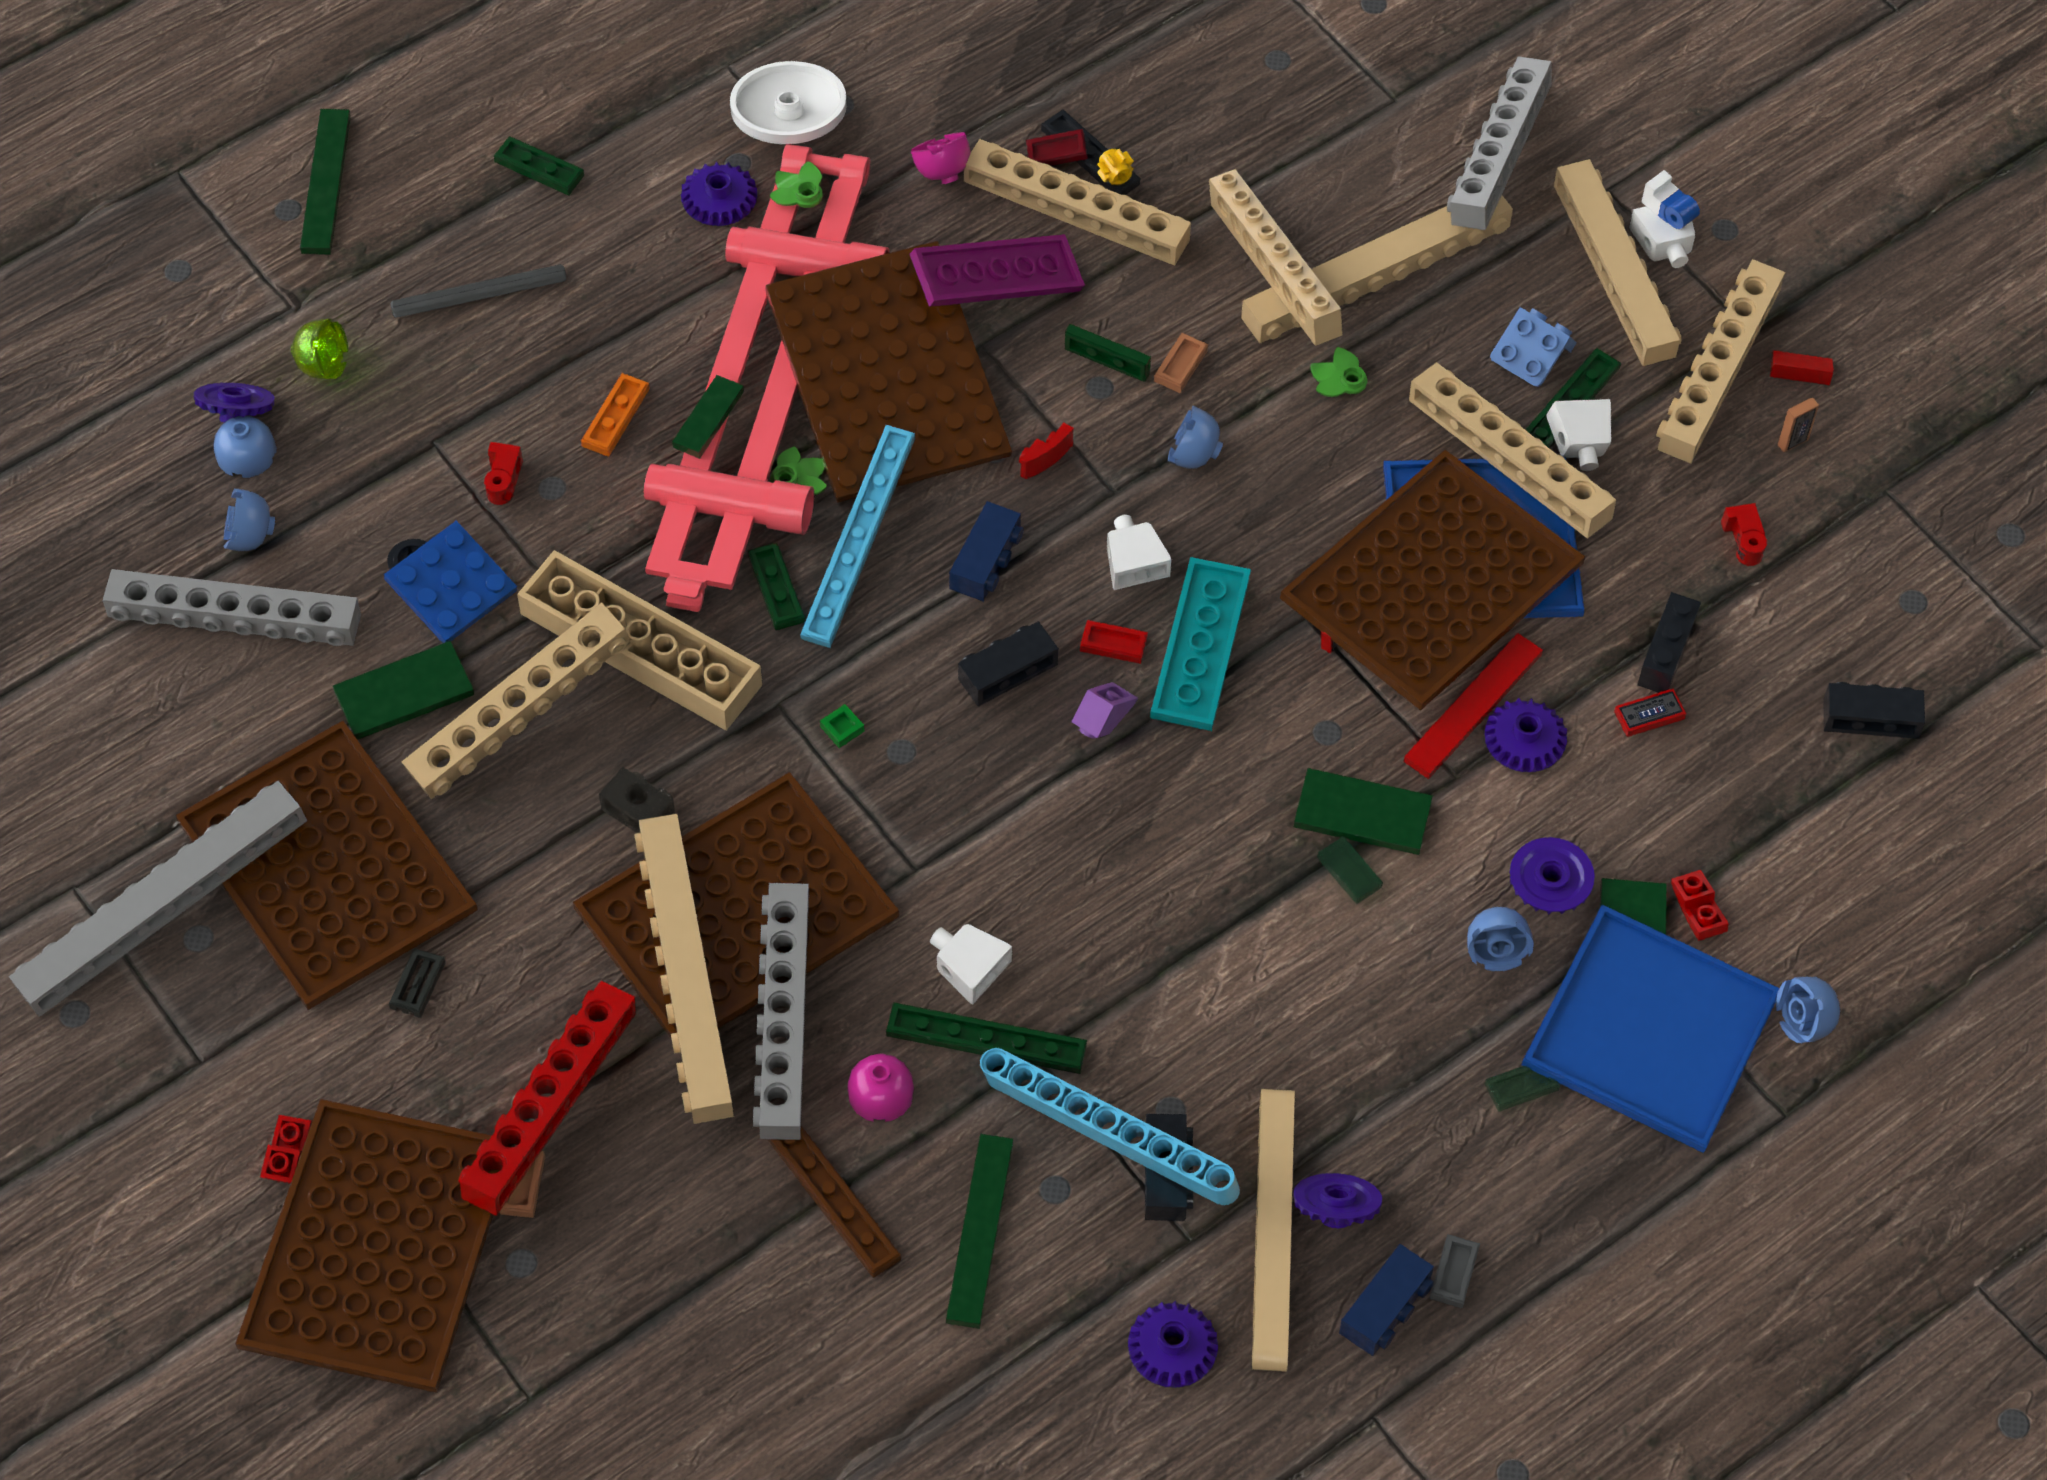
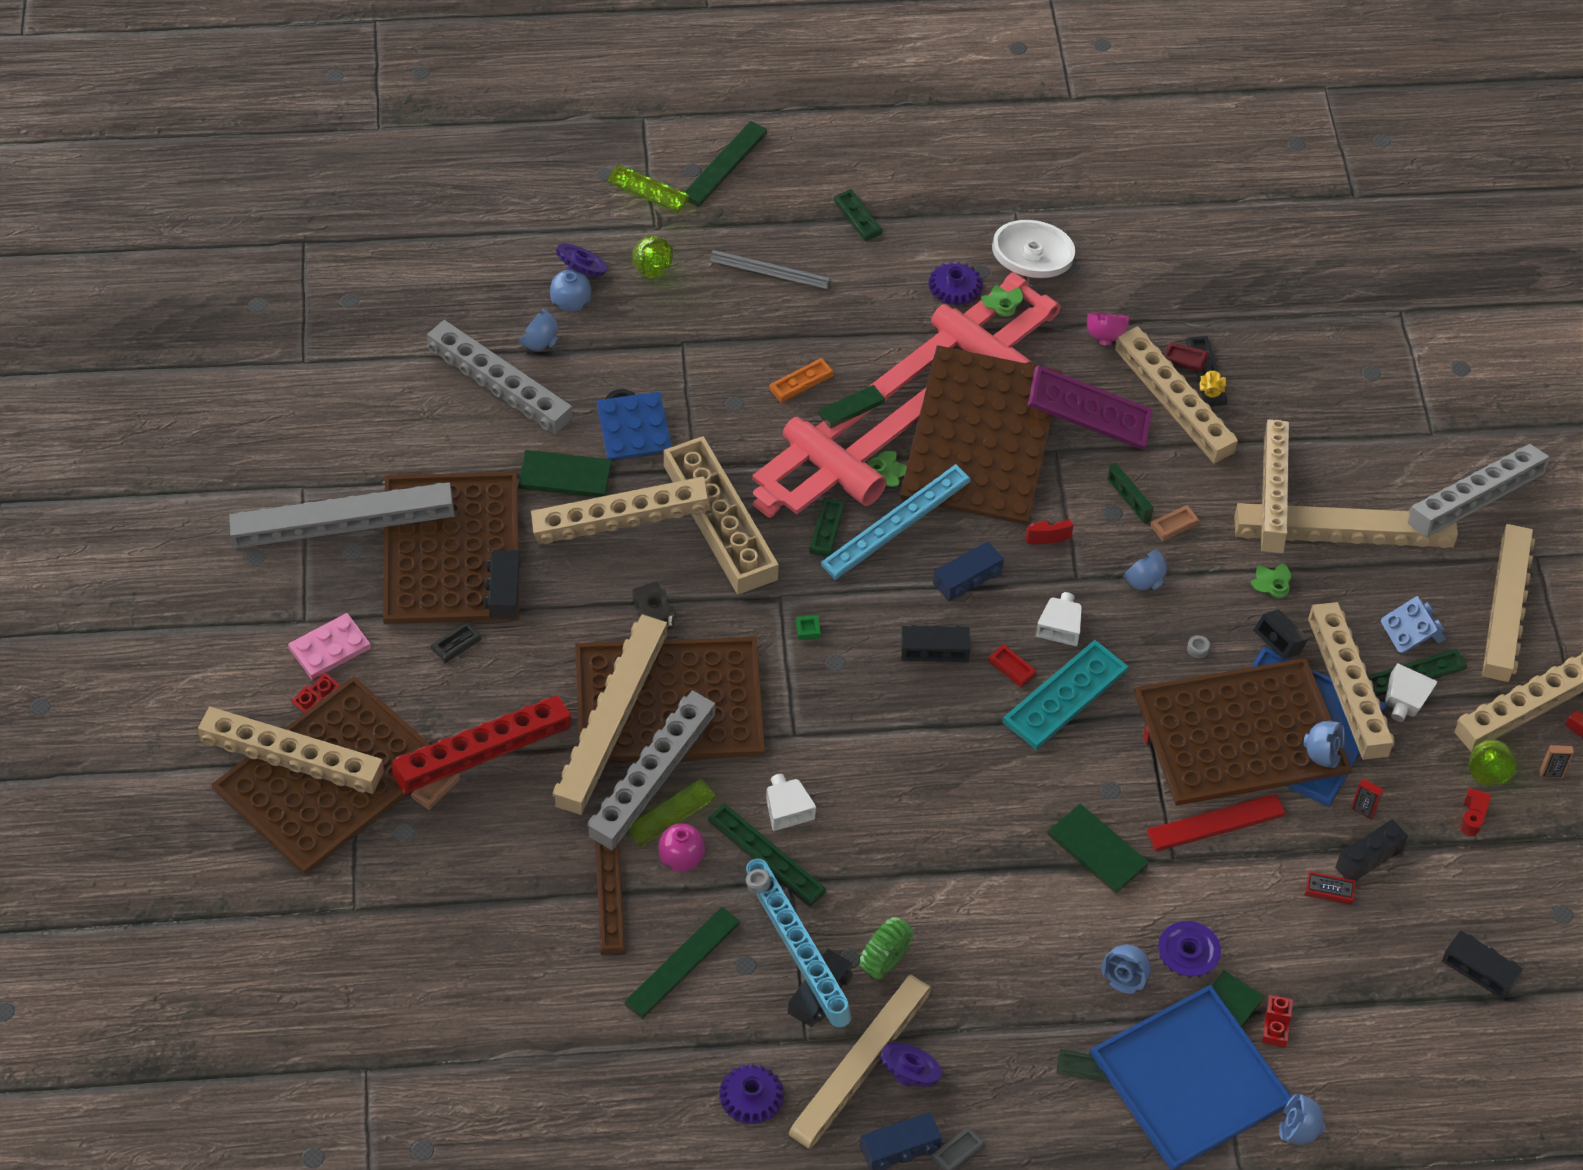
camera: 30 degrees right, 5 degrees down
red leg [484,442,523,505] -> none
medium lavender slope [1072,682,1138,738] -> none
clear green tile [1317,836,1383,904] -> none
dark purple gear [1484,698,1567,772] -> none
white torso [1629,206,1695,268] -> none
leg [1642,170,1700,229] -> none
none -> tan brick [198,706,384,794]
none -> bright pink plate [288,613,371,680]
none -> black brick [485,550,520,618]
none -> clear neon green plate [608,164,689,213]
none -> clear neon green plate [627,779,715,847]
none -> light grey tile [746,869,771,893]
none -> bright green gear [859,917,914,979]
none -> light grey tile [1187,635,1210,658]
none -> black brick [1253,609,1310,660]
none -> medium blue cylinder [1304,721,1344,768]
none -> tile [1351,779,1383,820]
none -> clear neon green cylinder [1469,739,1516,786]

